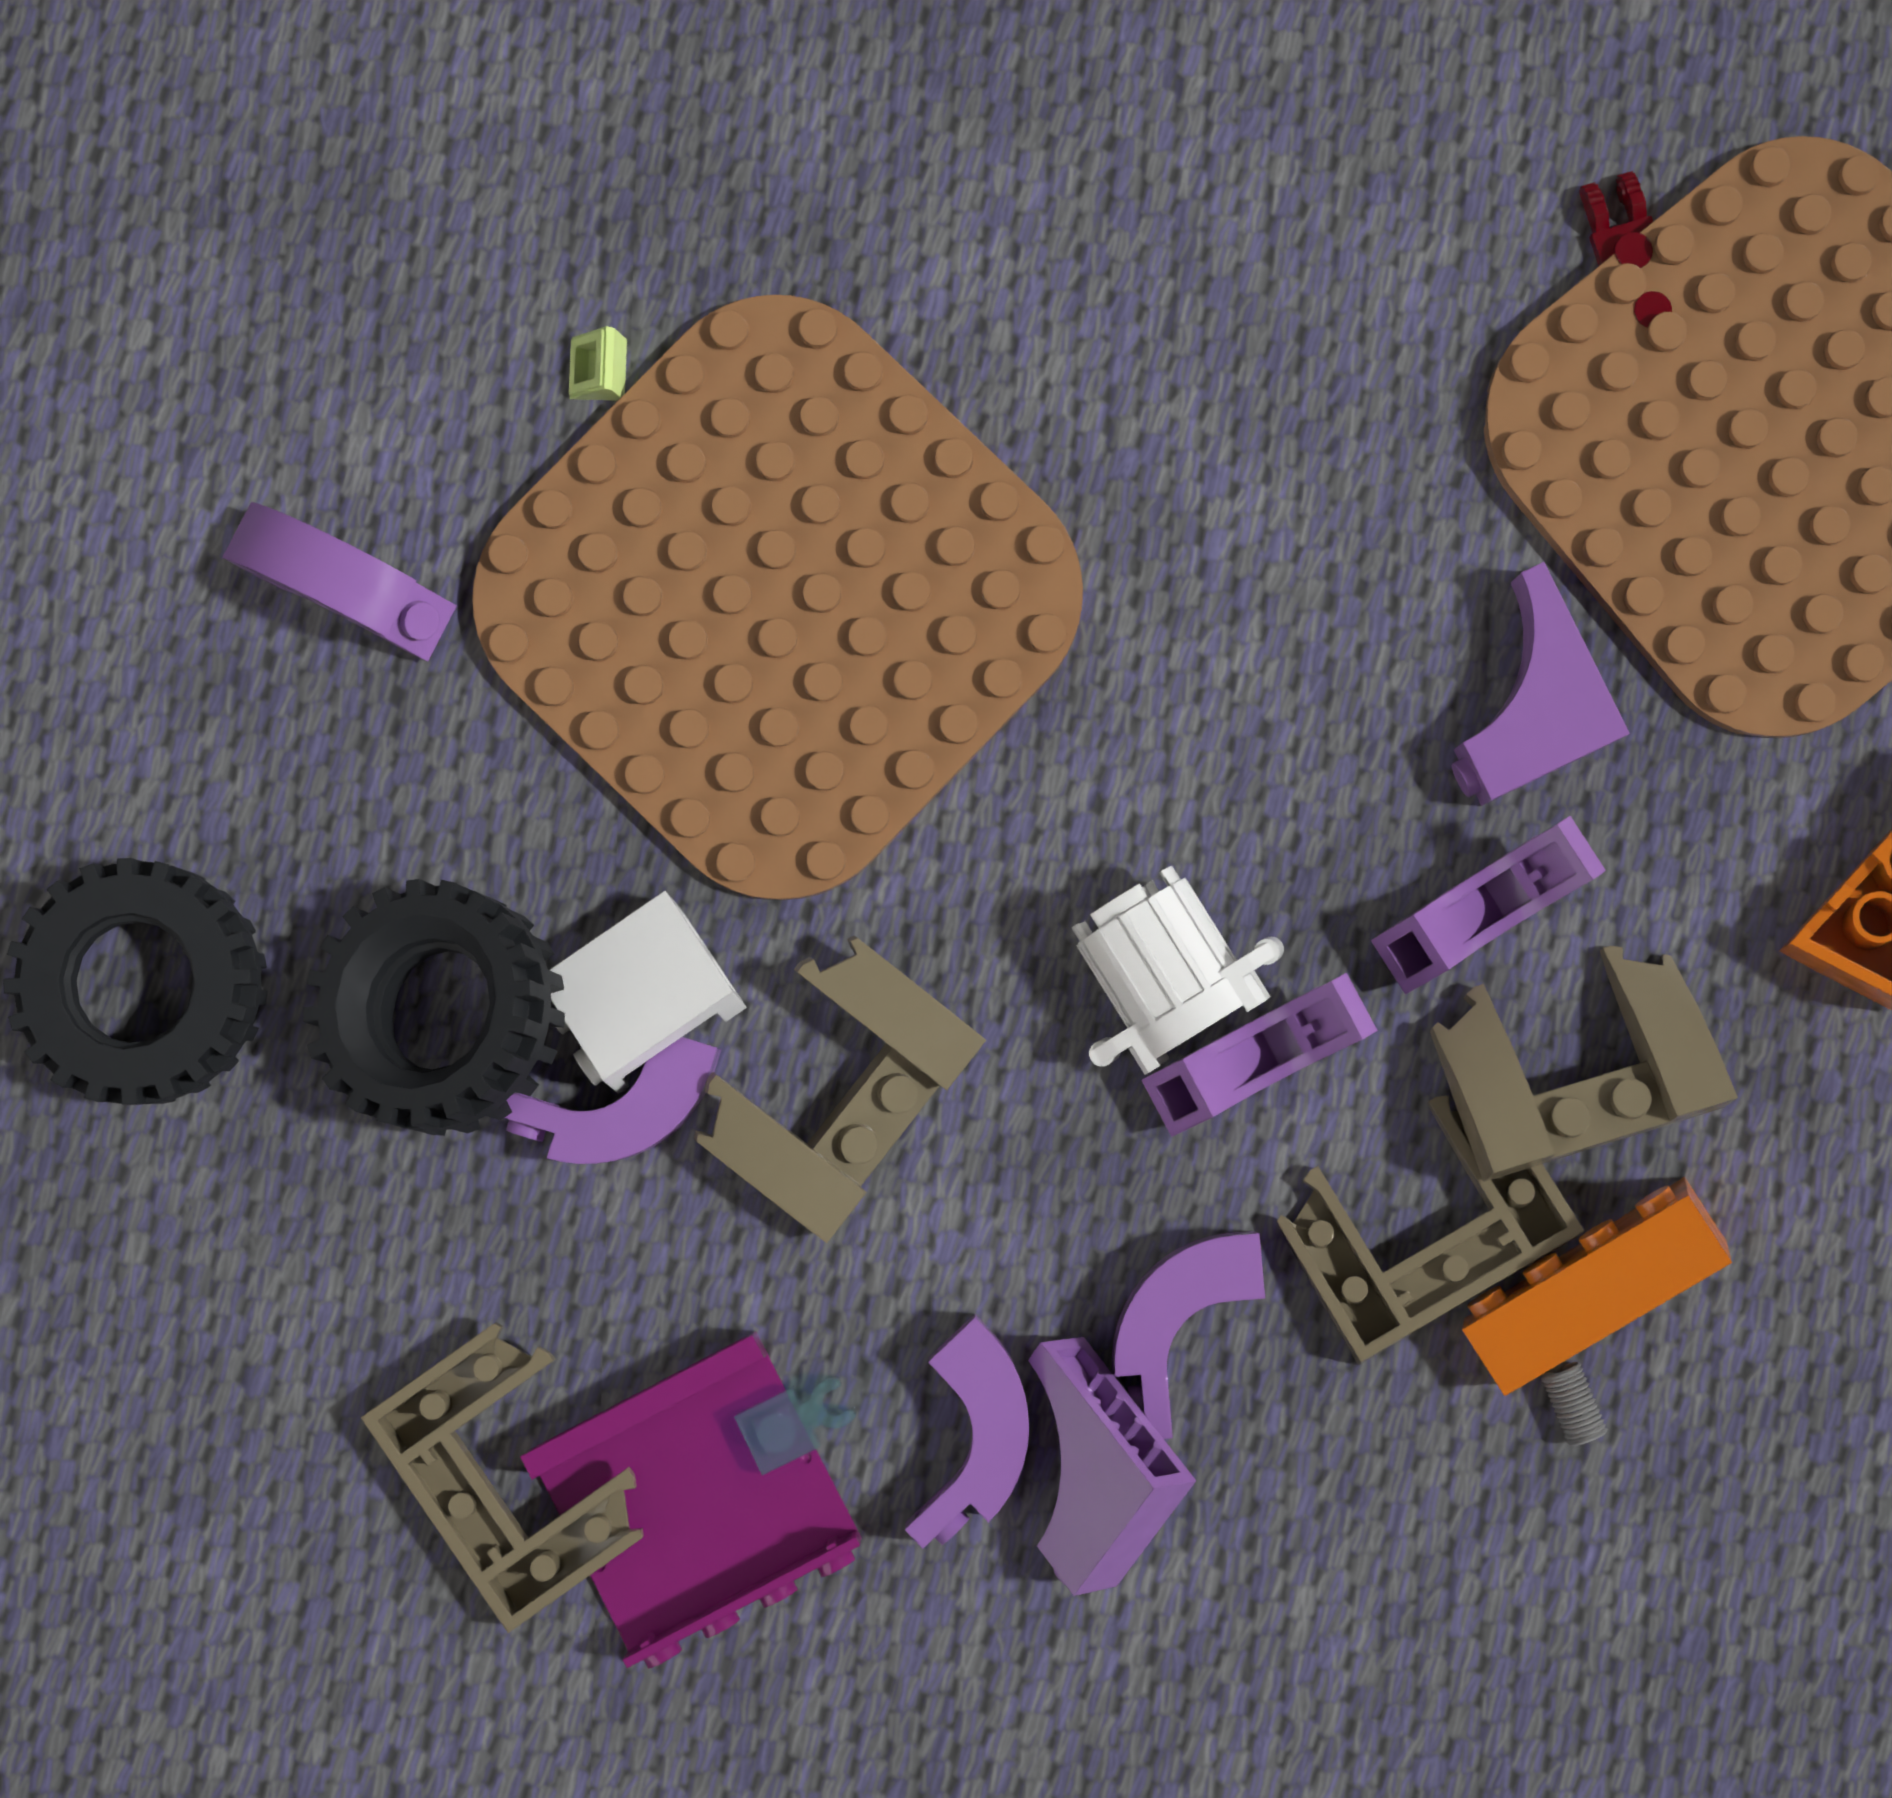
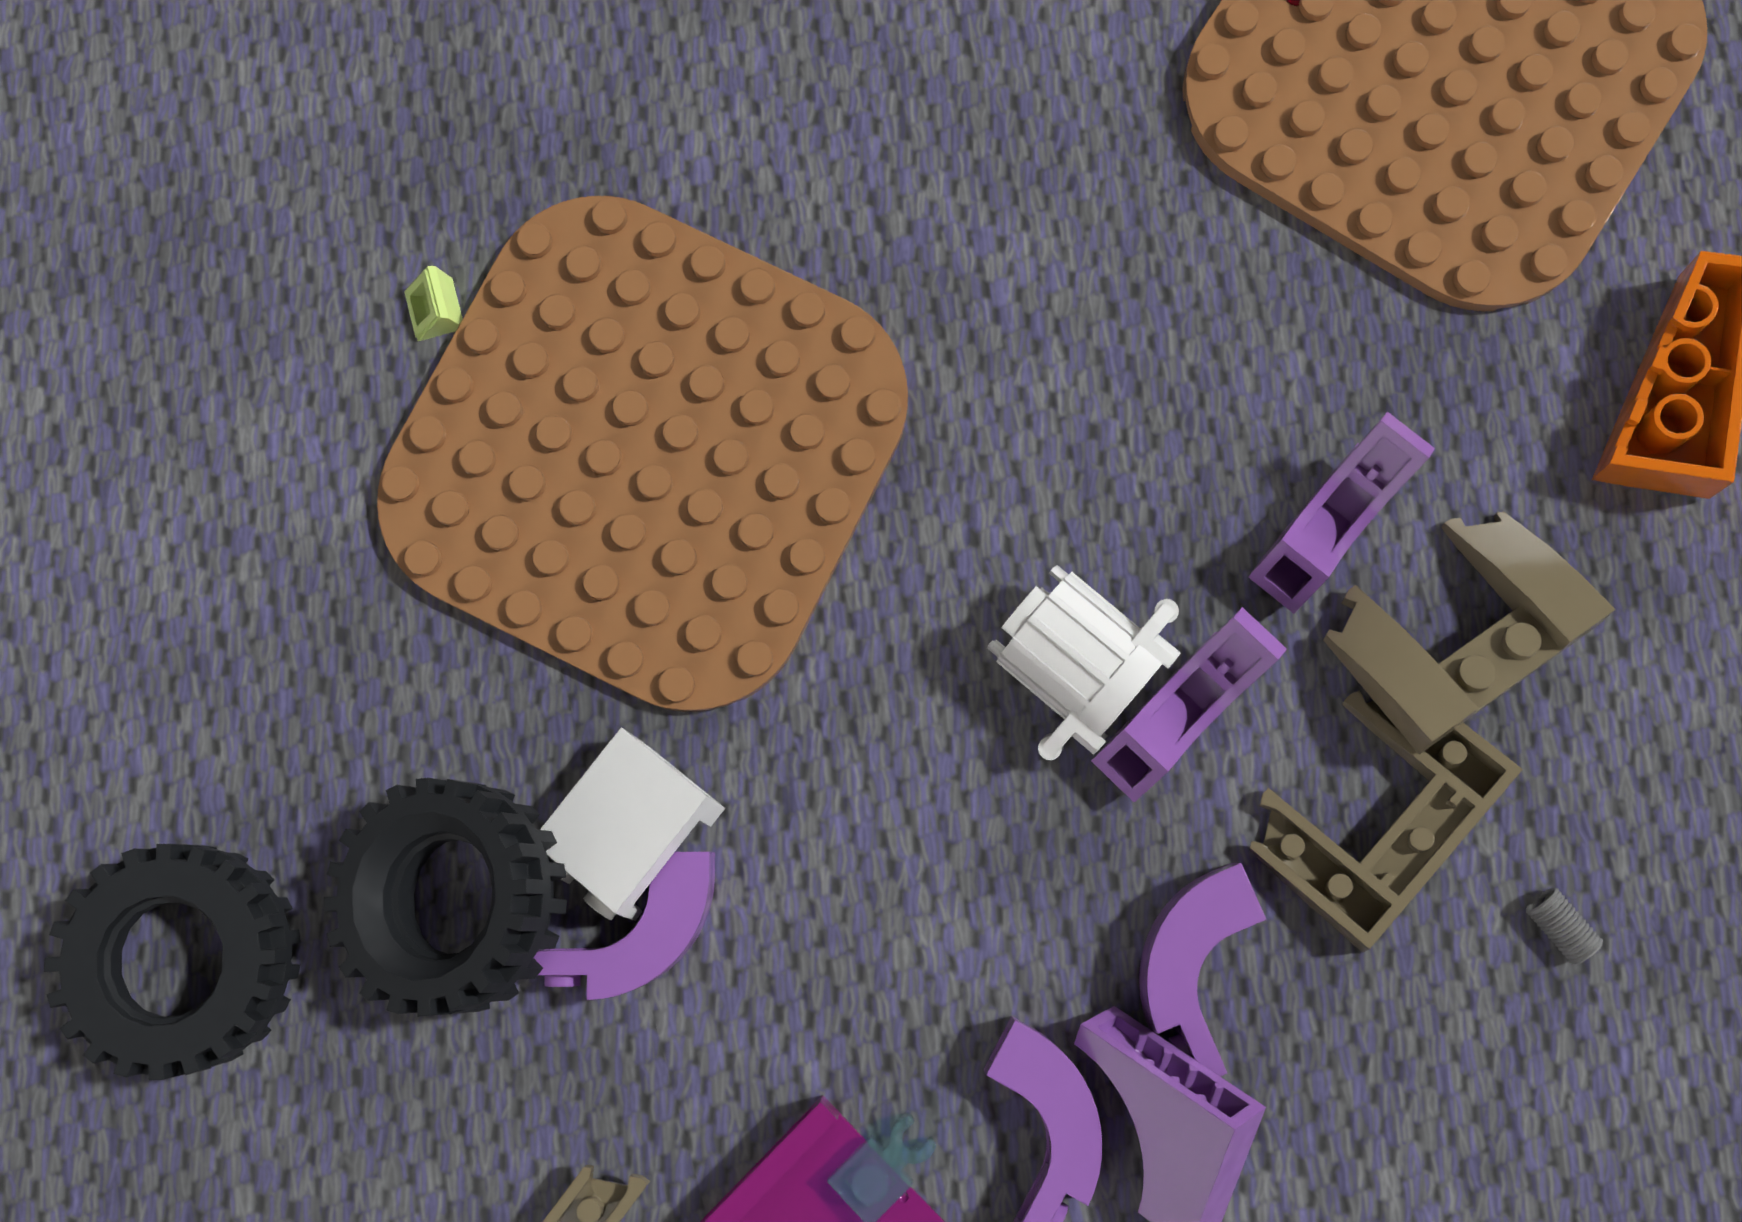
camera: 15 degrees left, 5 degrees down
medium lavender arch [222,502,457,661] -> none
dark tan wedge [694,936,986,1243] -> none
medium lavender arch [1451,562,1630,806] -> none
orange wedge [1462,1176,1732,1396] -> none

